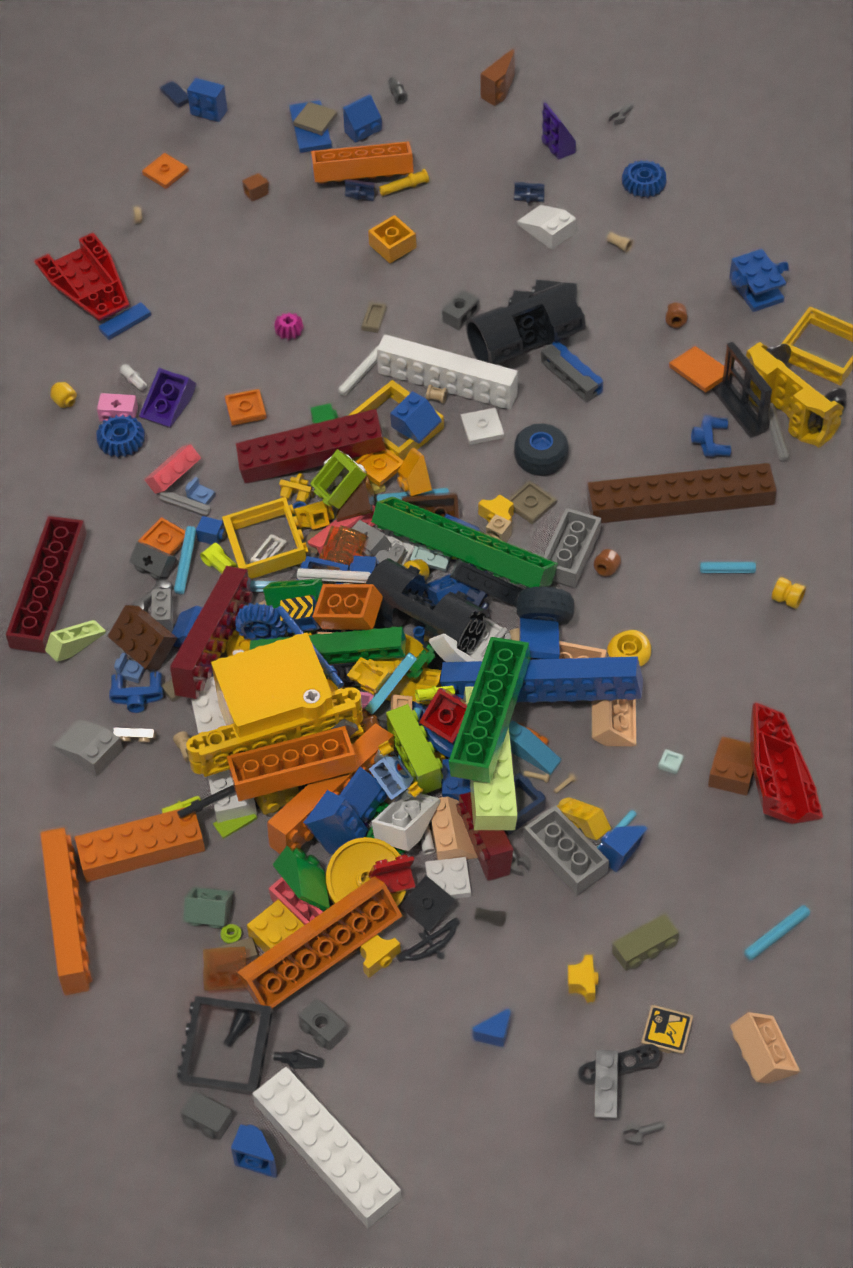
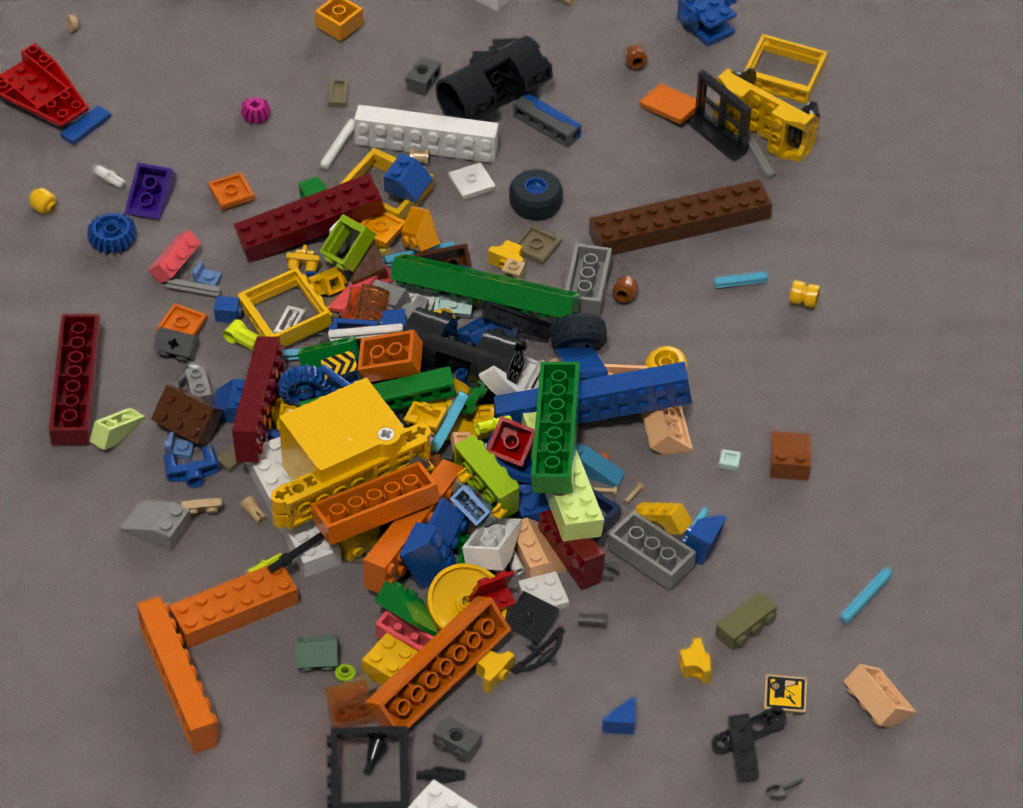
camera: 15 degrees left, 5 degrees down
bright pink brick [97,393,138,421] -> none
medium azure axle [174,526,196,594] -> none
lime tile [212,814,258,839] -> none
blue connector [691,415,731,457] -> none
red wedge [750,702,823,824] -> none

